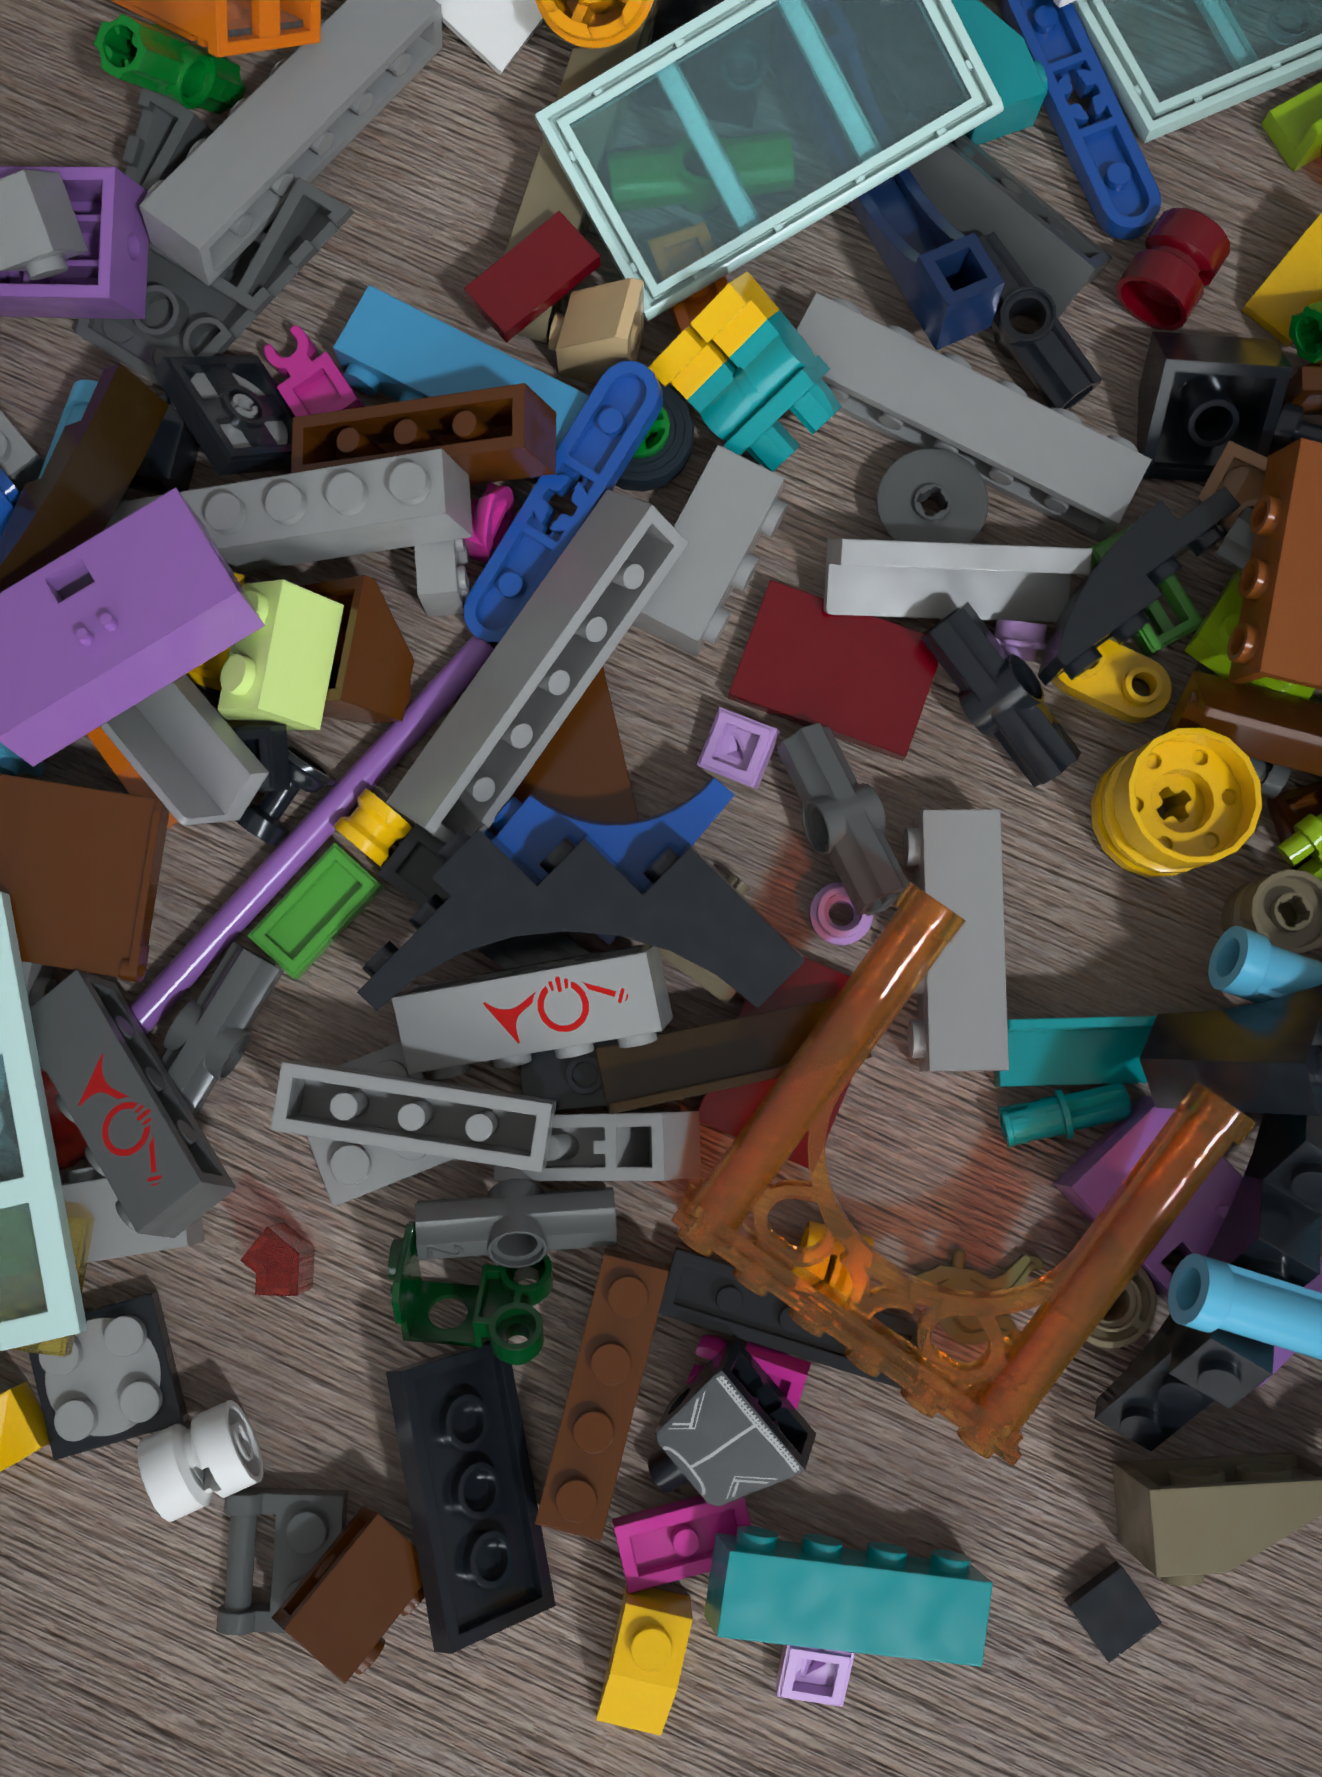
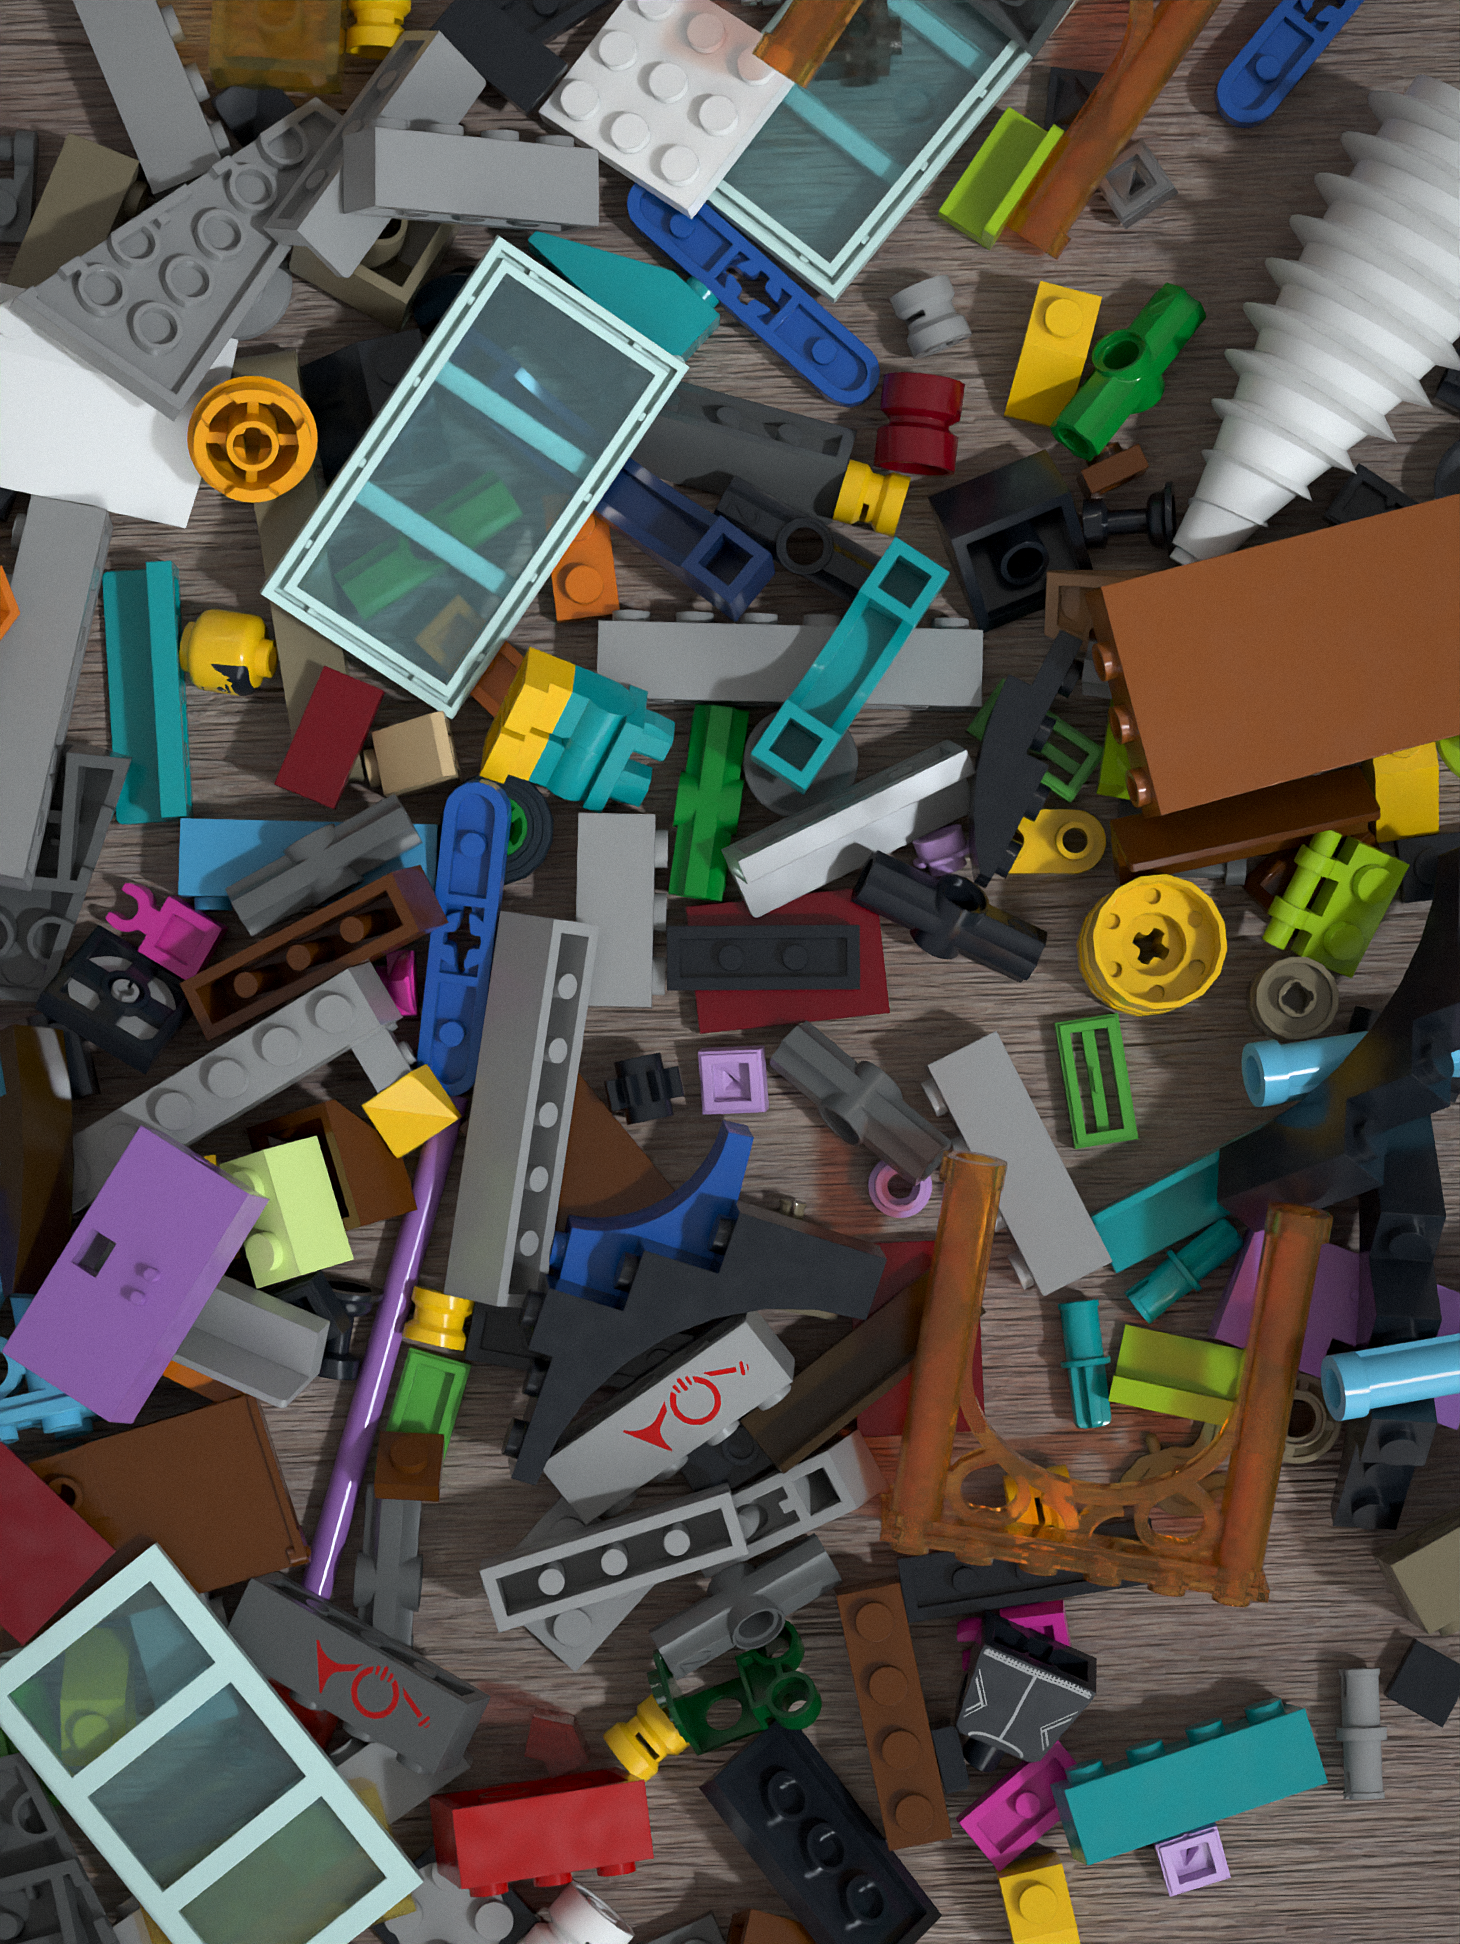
camera: 25 degrees left, 5 degrees up
none -> teal panel [102,560,194,825]
none -> yellow head [179,609,279,696]
none -> dark grey piece [225,794,423,938]
none -> yellow slope [361,1064,462,1158]
none -> reddish brown plate [374,1431,445,1502]
none -> red brick [429,1767,654,1897]
none -> orange plate [541,492,620,624]
none -> yellow wheel [603,1693,690,1782]
none -> black gear [604,1053,684,1125]
none -> black plate [667,925,860,991]
none -> green piece [668,704,749,902]
none -> teal arch [750,537,950,795]
none -> yellow wheel [833,459,911,537]
none -> light grey wheel [890,275,972,359]
none -> black tile [929,1718,970,1794]
none -> bright green tile [1054,1013,1138,1149]
none -> teal axle [1058,1299,1111,1429]
none -> lime panel [1108,1324,1251,1429]
none -> light grey pin [1336,1667,1387,1800]

